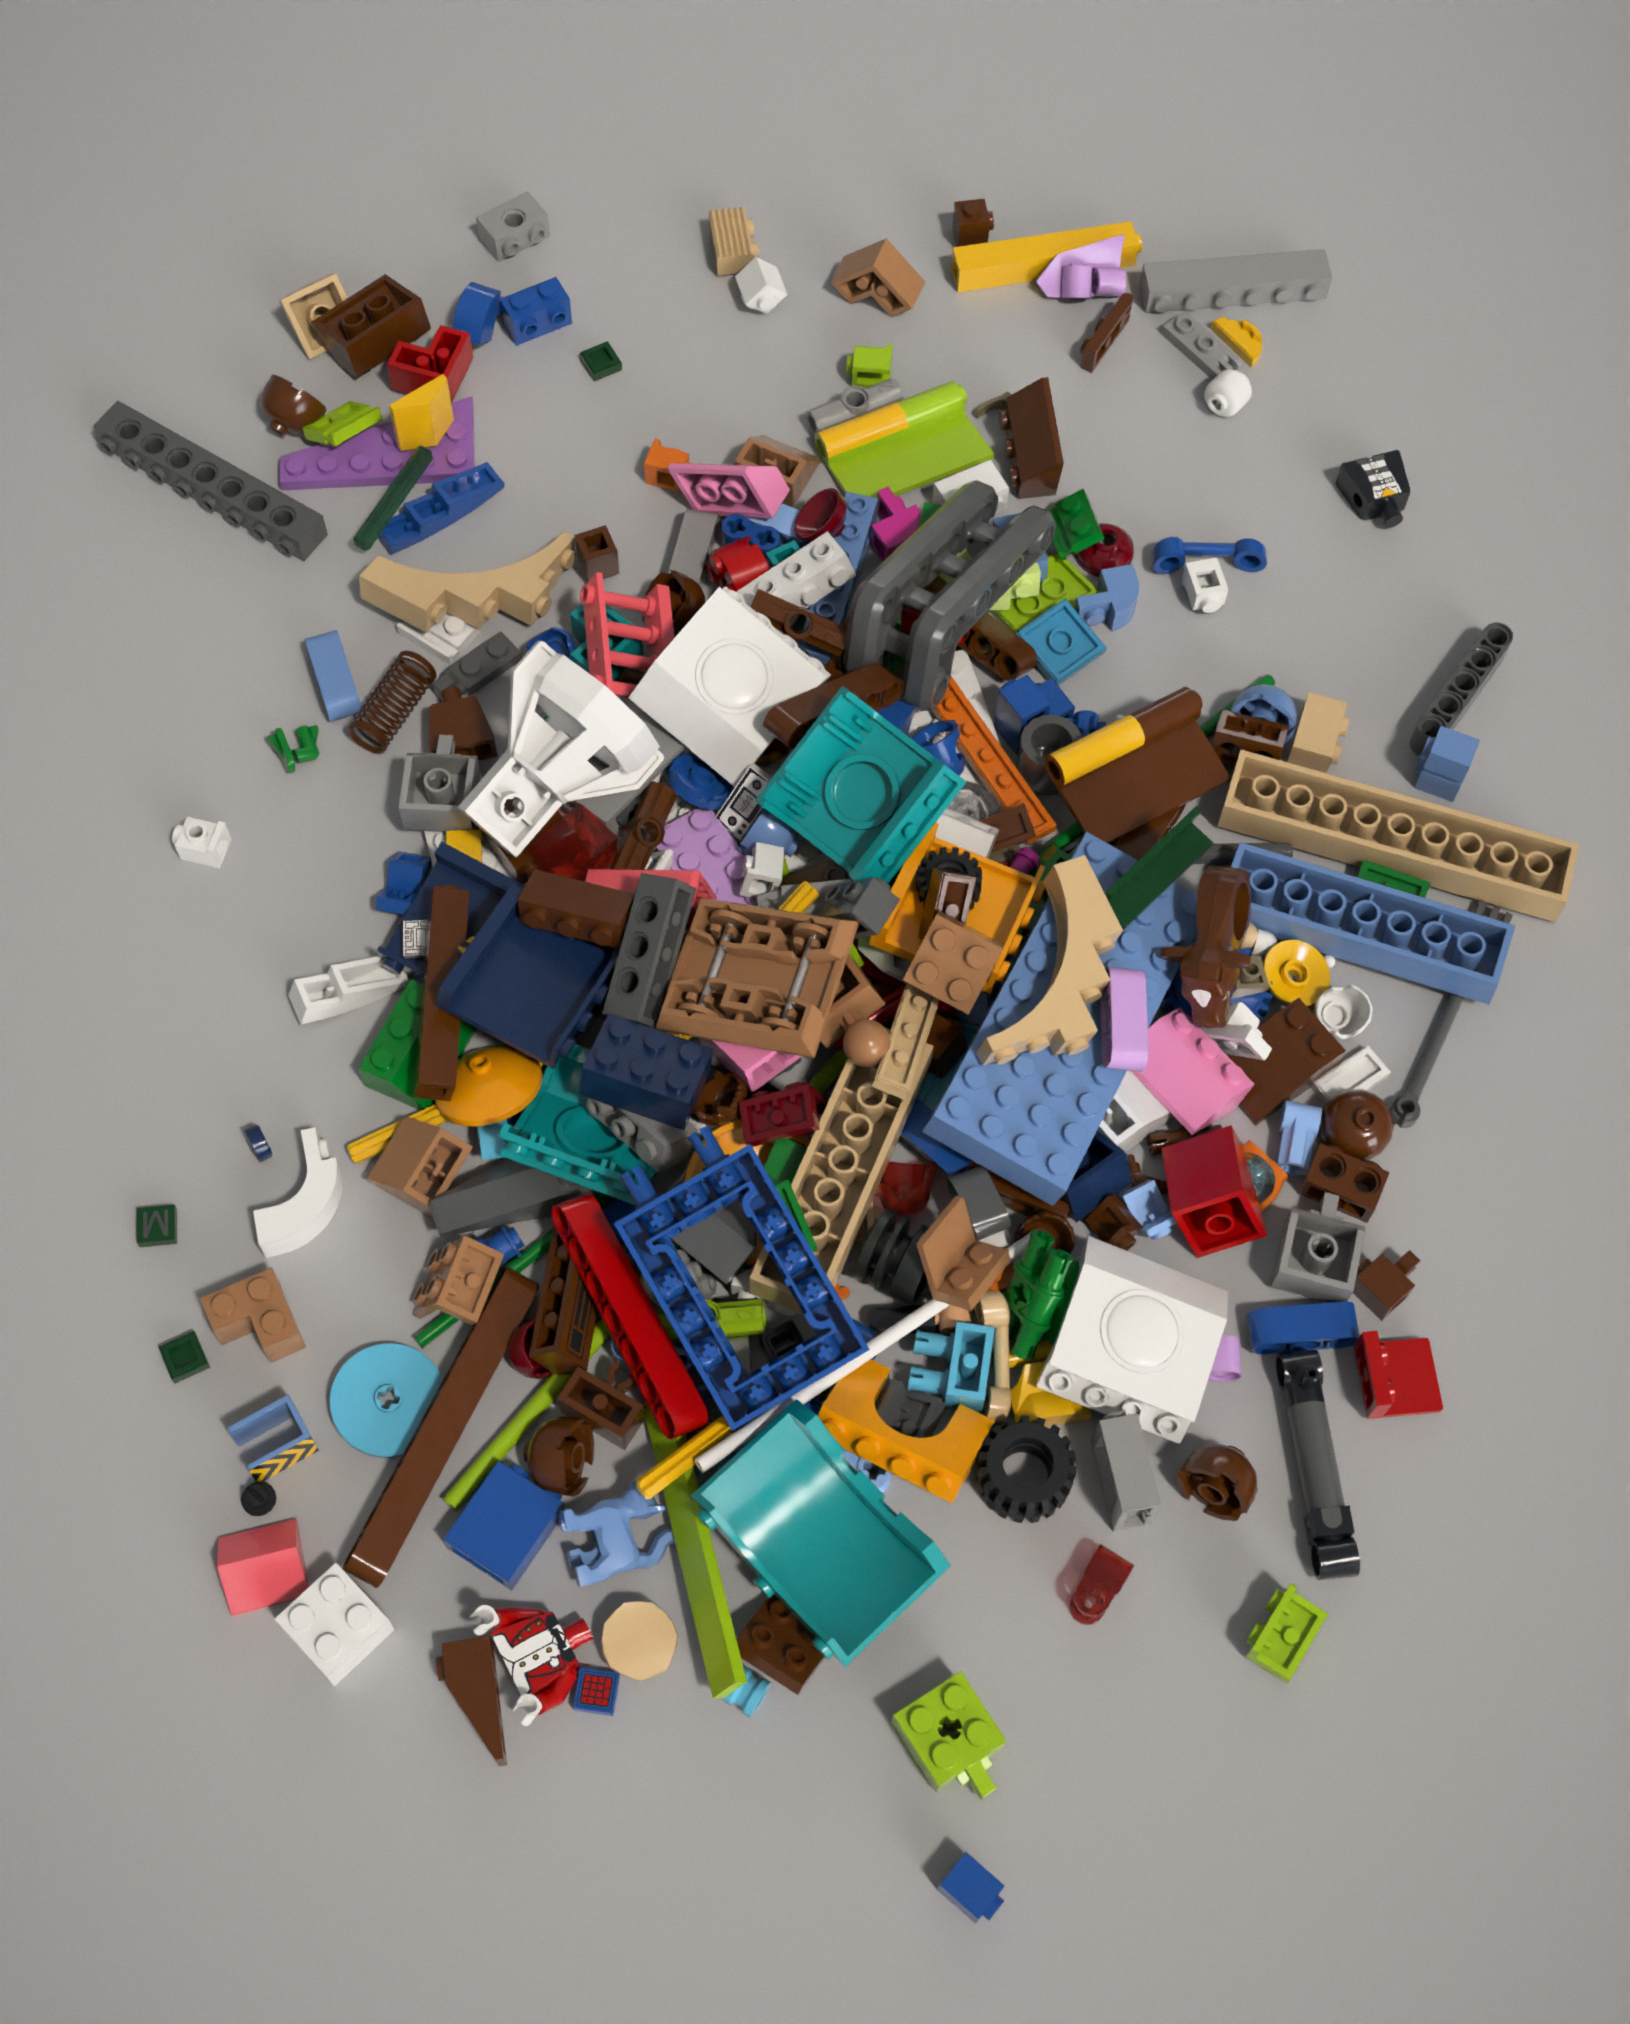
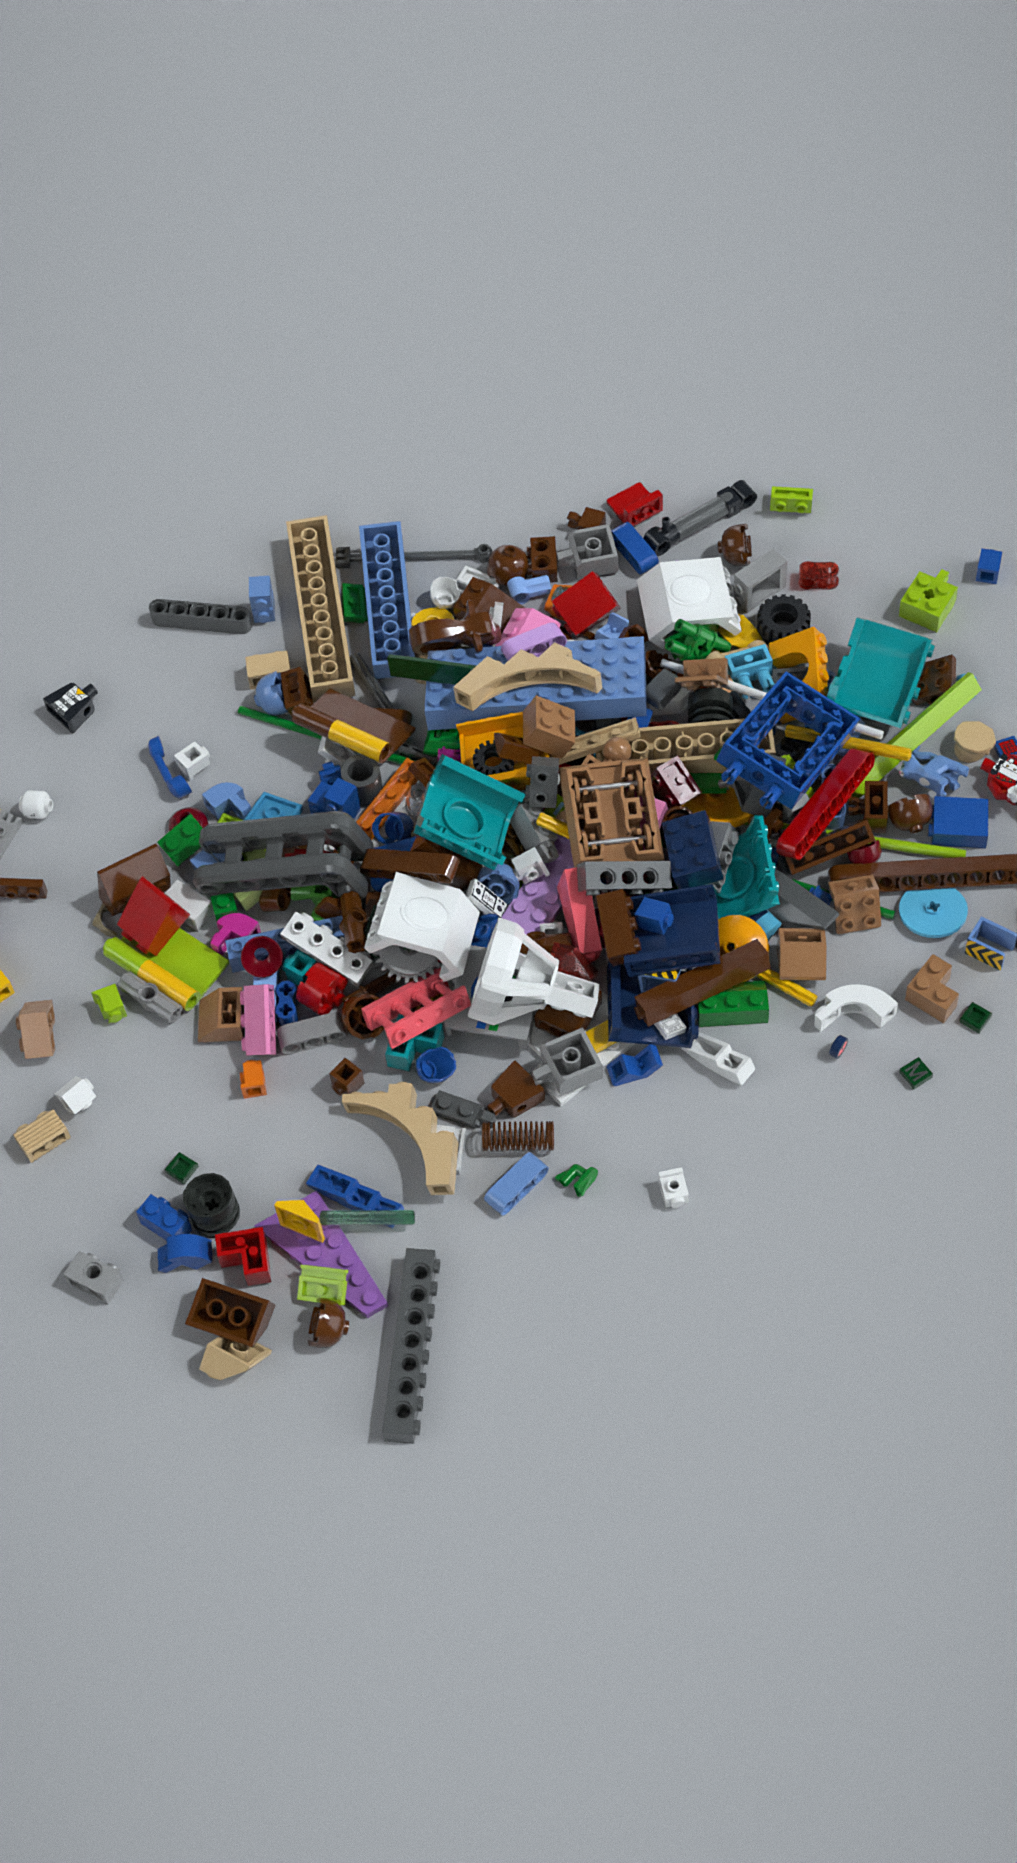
camera: 110 degrees left, 5 degrees down
none -> red slope [117,876,190,956]
none -> pearl dark grey wheel [183,1173,240,1236]
none -> blue brick [634,897,674,935]

